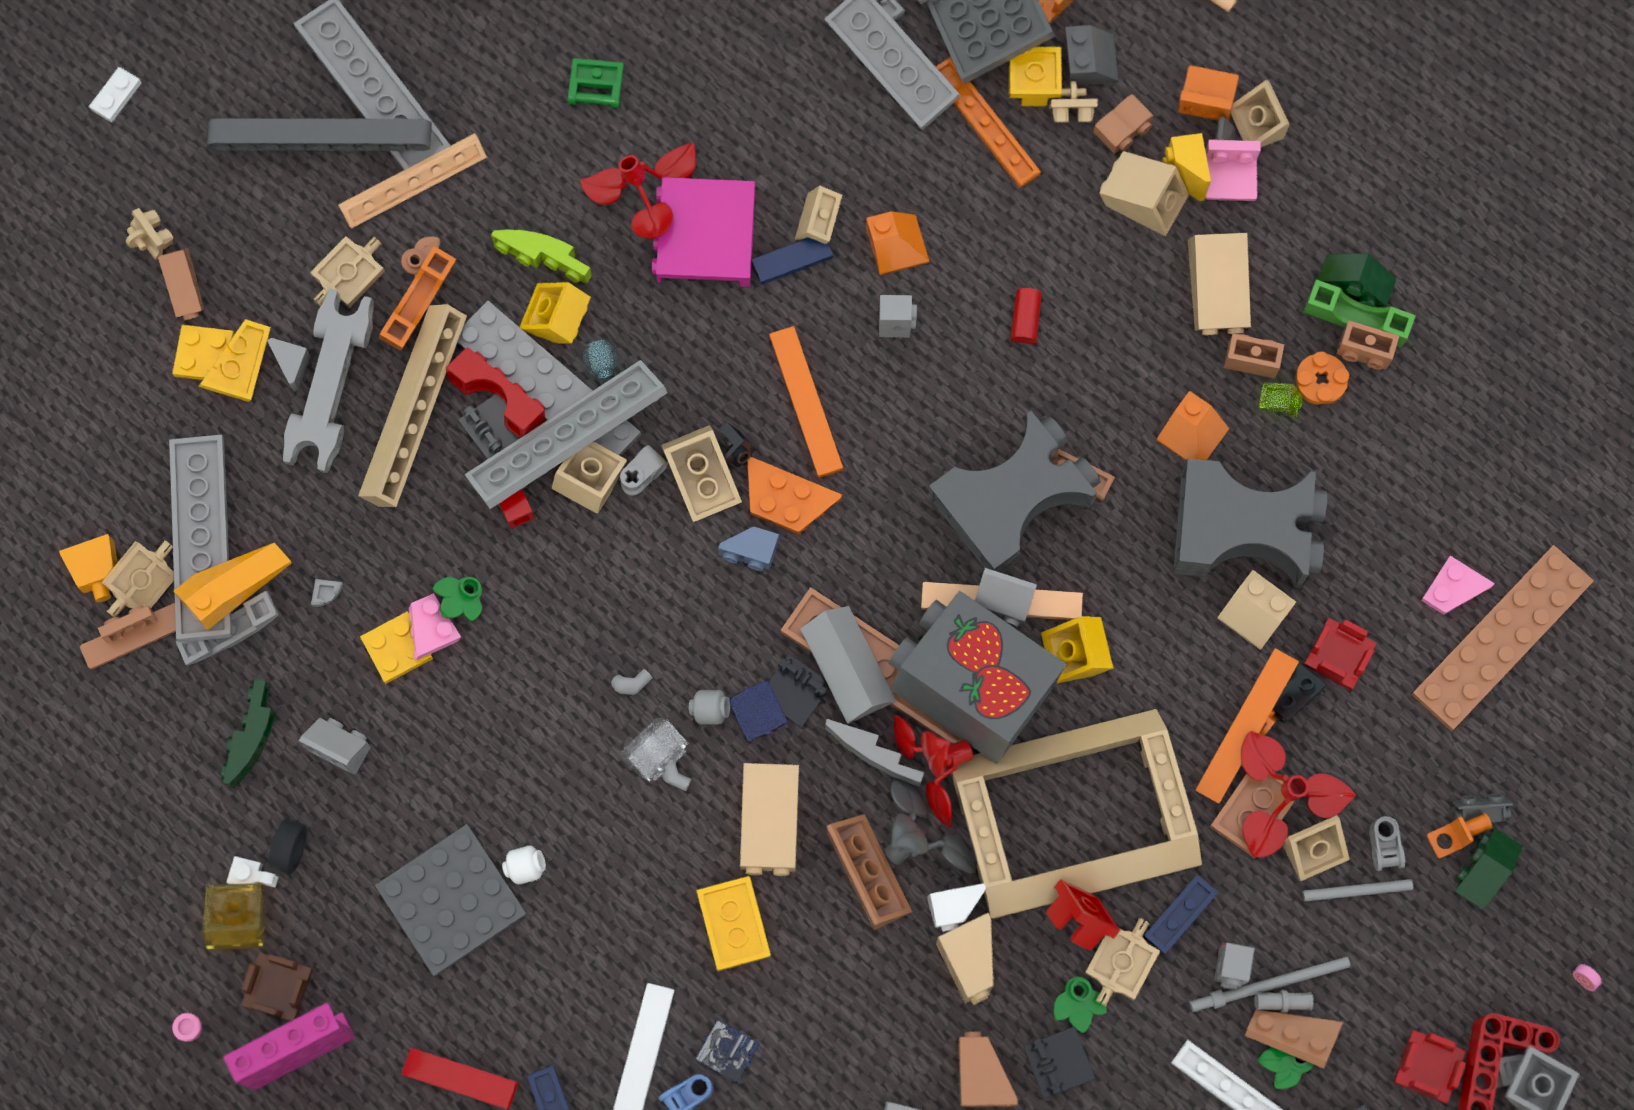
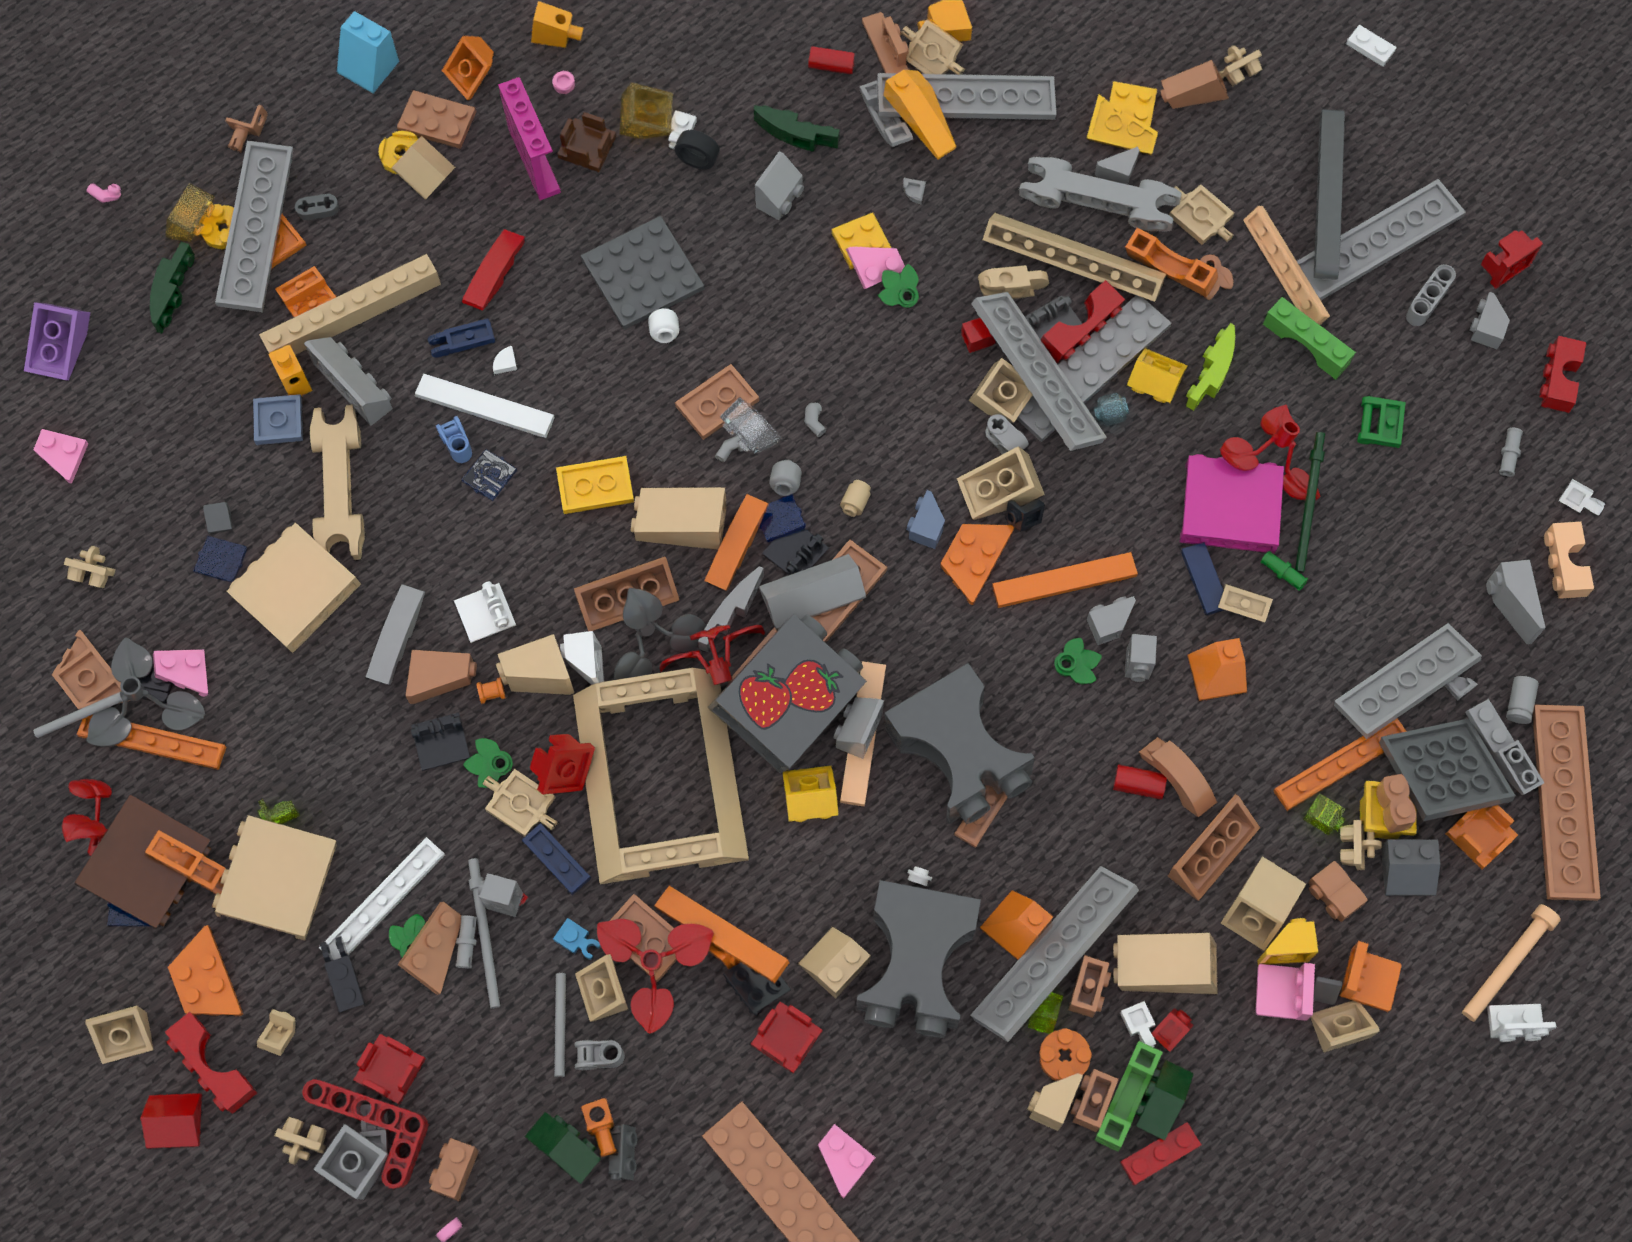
camera: 95 degrees right, 5 degrees down
none -> nougat brick [429,1138,479,1201]
none -> white hinge [454,581,516,643]
none -> orange bush [477,677,506,704]
none -> white tile [493,346,517,374]
none -> light orange torso [531,1,583,48]
none -> dark azure plate [553,918,601,960]
none -> nougat plate [675,364,759,440]
none -> orange slope [705,494,769,591]
none -> red brick [808,46,855,75]
none -> tan brick [840,480,871,517]
none -> white plate [907,866,932,886]
none -> light grey plate [971,866,1139,1042]
none -> tan piece [978,265,1049,299]
none -> tan slope [1027,1073,1083,1131]
none -> green plate [1054,638,1102,684]
none -> light grey slope [1087,596,1136,645]
none -> white plate [1120,1001,1156,1048]
none -> red plate [1120,1122,1201,1185]
none -> nougat arch [1139,737,1217,817]
none -> red bracket [1151,1008,1193,1052]
none -> nougat slope [1168,795,1260,901]
none -> green pin [1260,550,1308,591]
none -> bright green arch [1263,297,1356,380]
none -> dark green bar [1295,432,1325,573]
none -> clear neon green brick [1303,793,1346,835]
none -> nougat brick [1376,774,1416,833]
none -> light grey beam [1406,265,1456,326]

